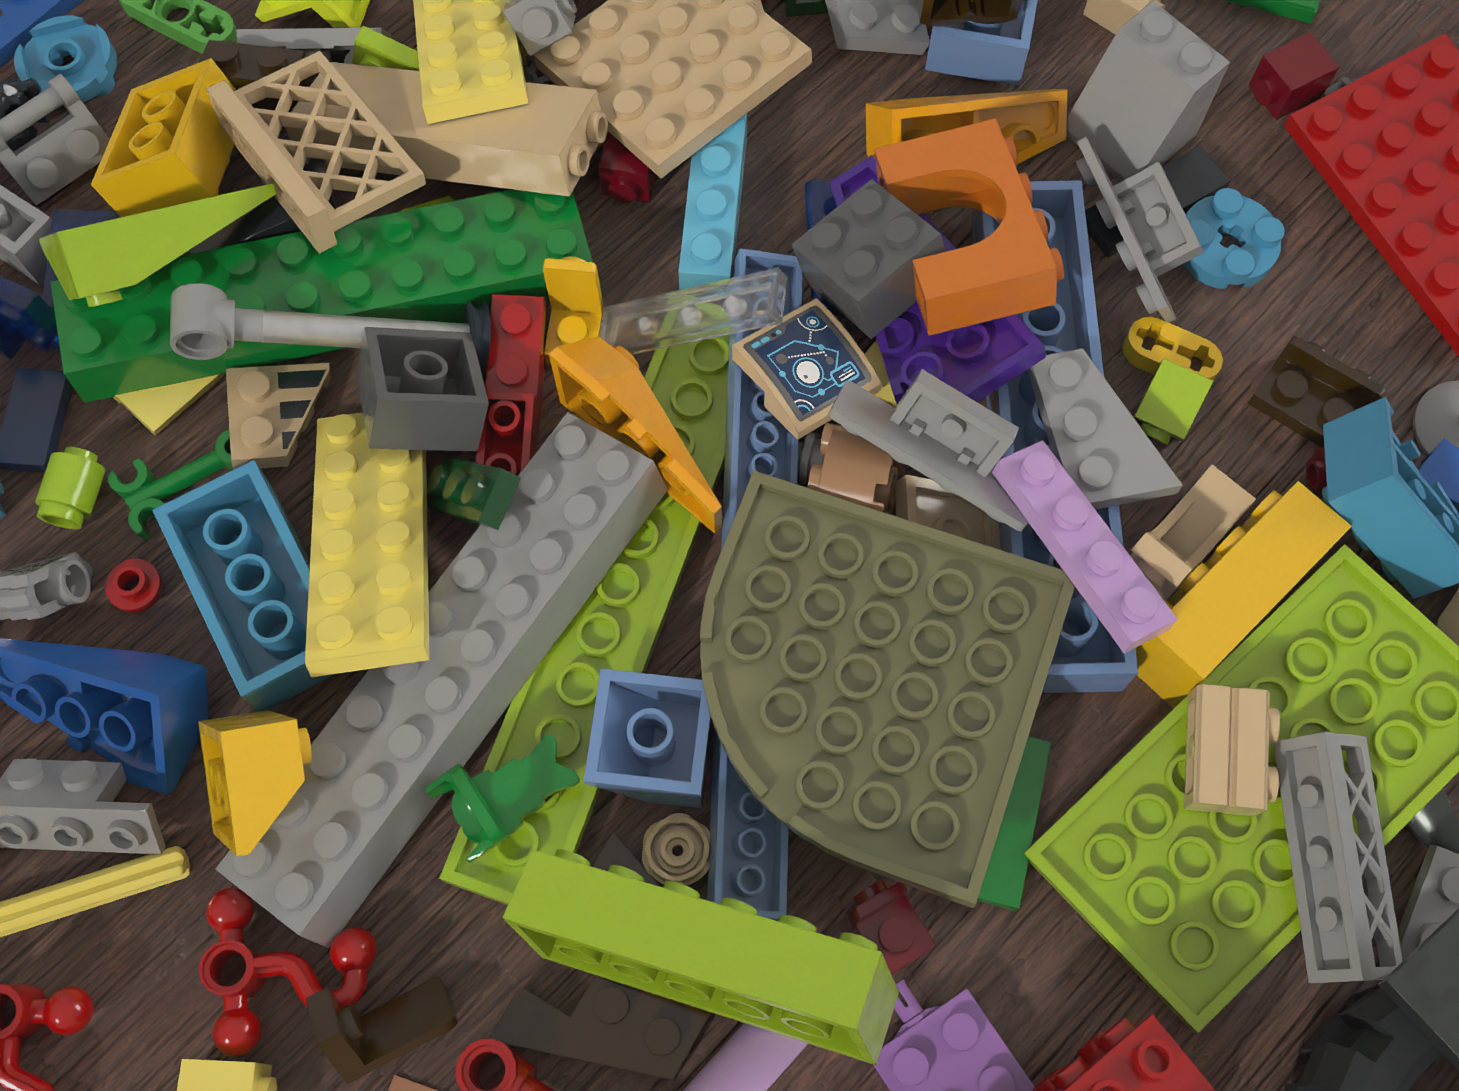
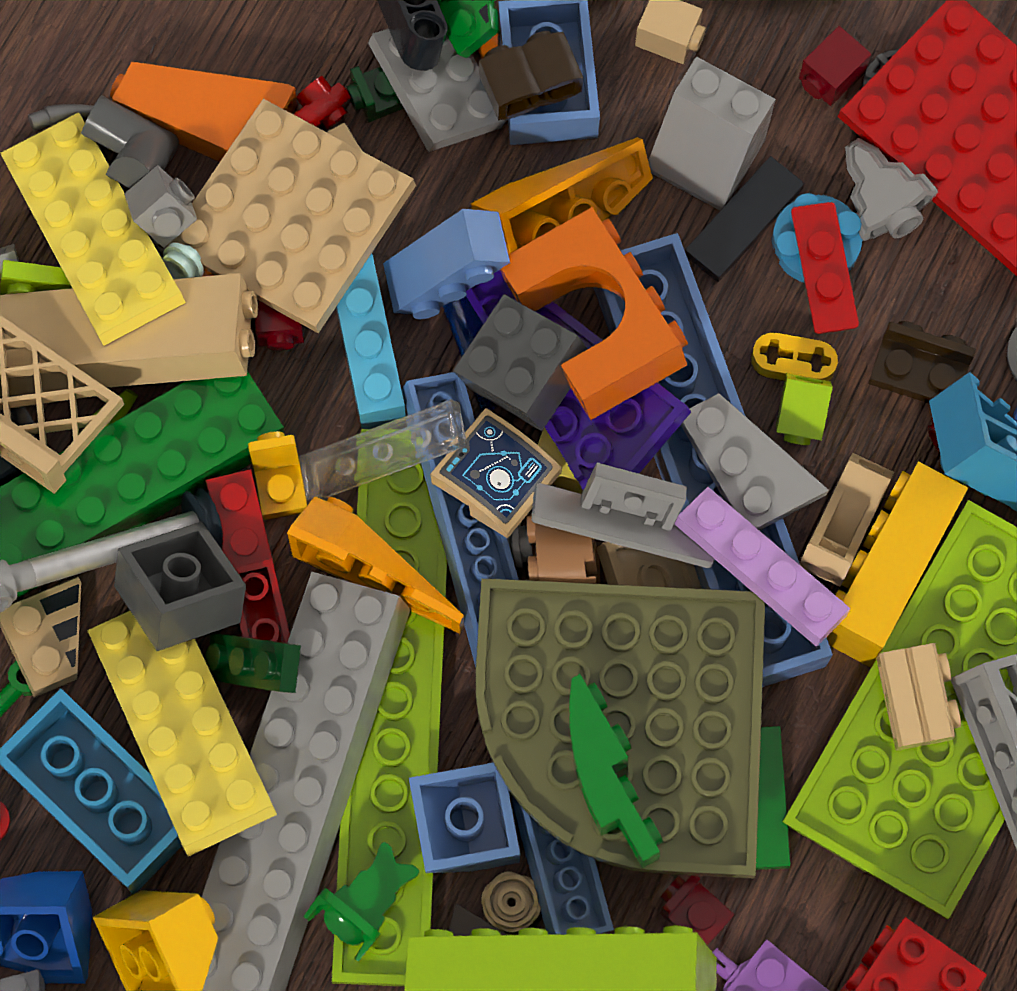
camera: 20 degrees left, 5 degrees up
light grey bracket [1076,136,1205,323] -> none
none -> light aqua plate [162,243,204,279]
none -> medium blue brick [383,209,510,319]
none -> green slope [569,674,663,869]
none -> red piece [791,202,859,334]
none -> light grey rock [845,138,939,241]

